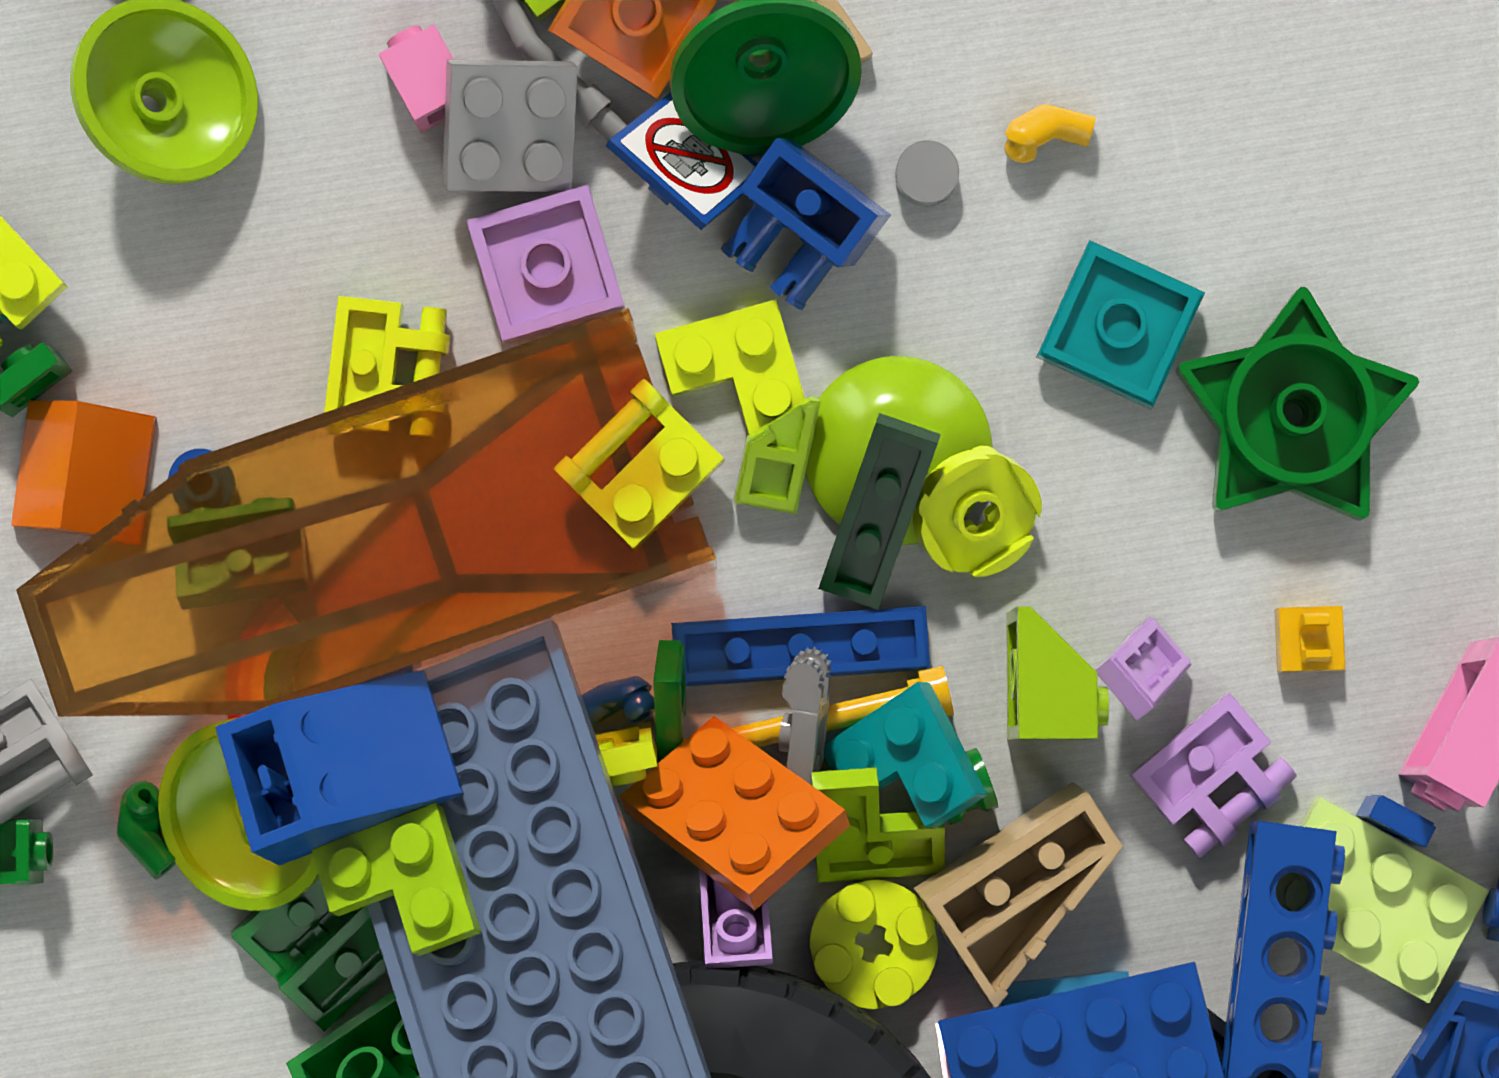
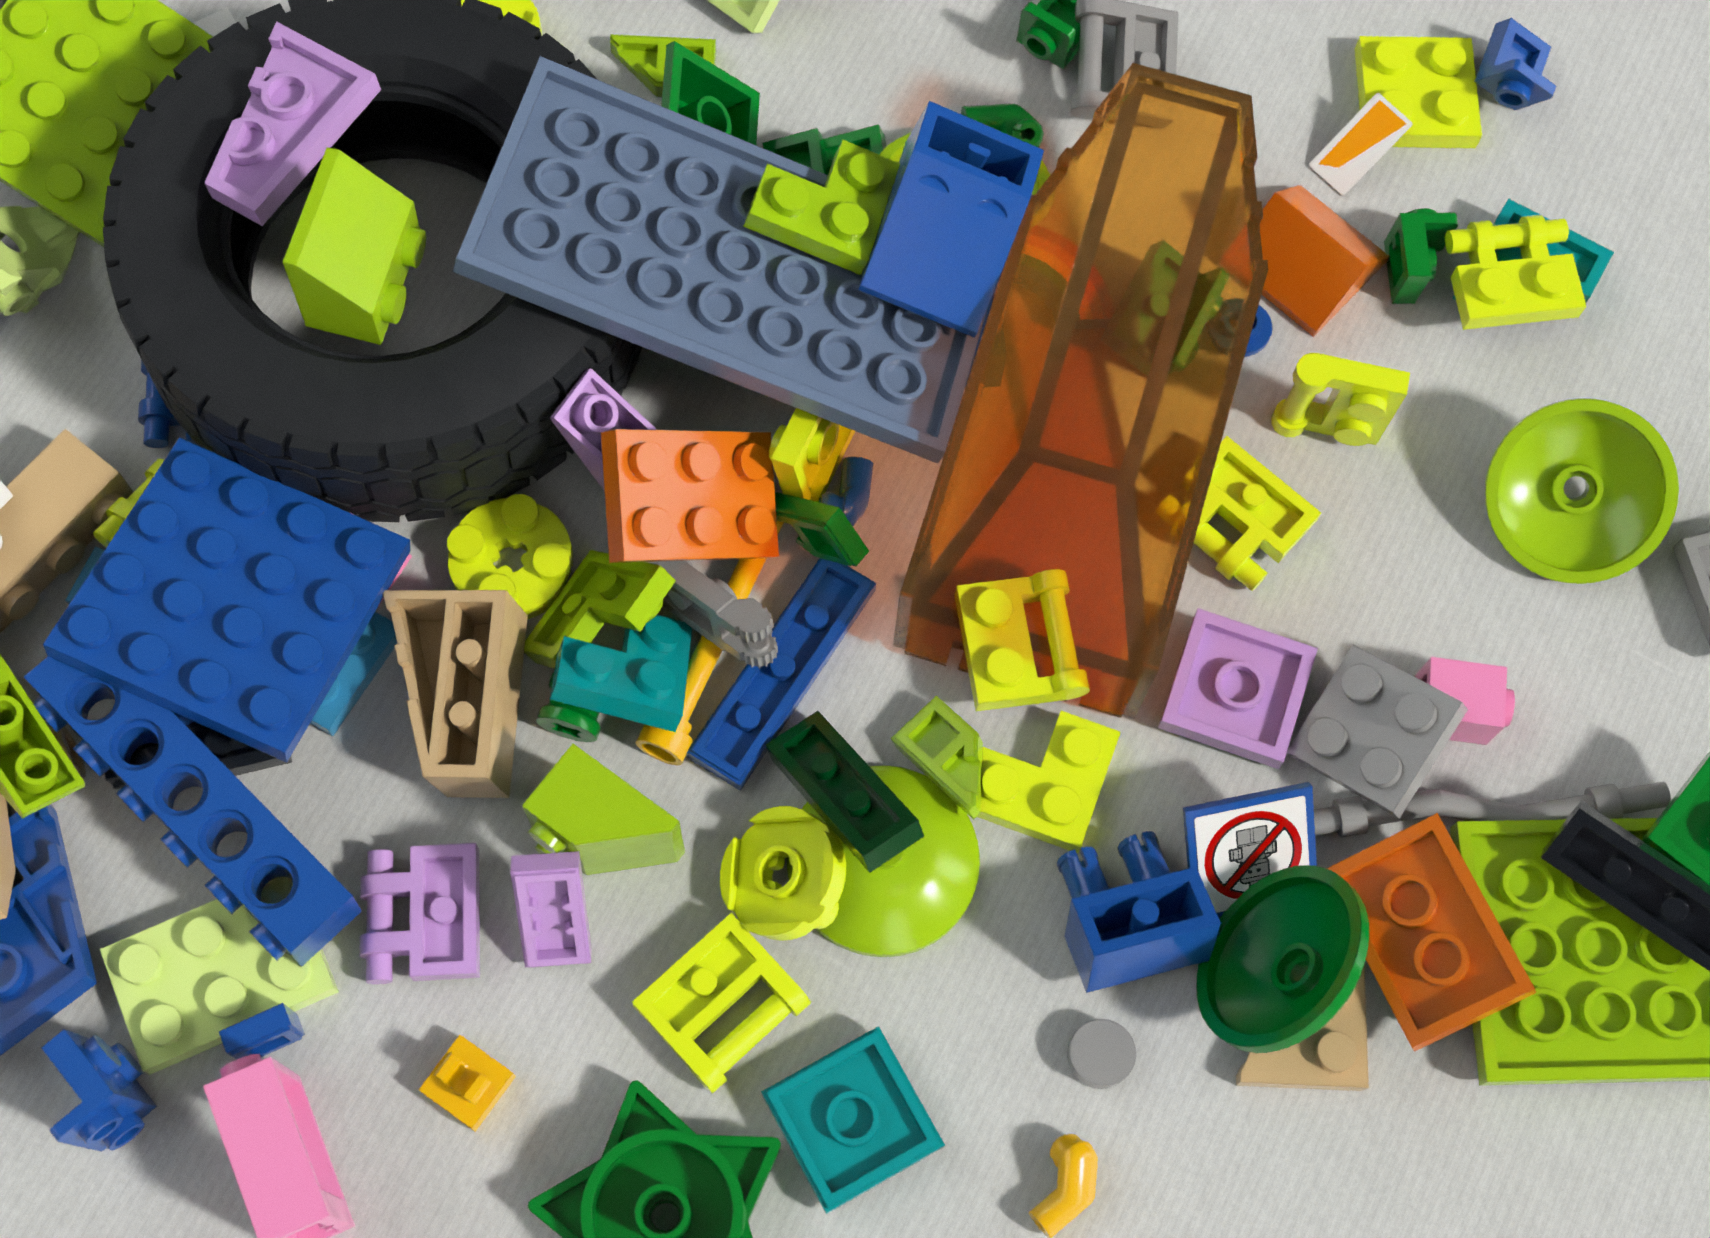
camera: 125 degrees right, 15 degrees down
none -> neon yellow plate [632,913,811,1094]
none -> neon yellow plate [1271,353,1410,446]

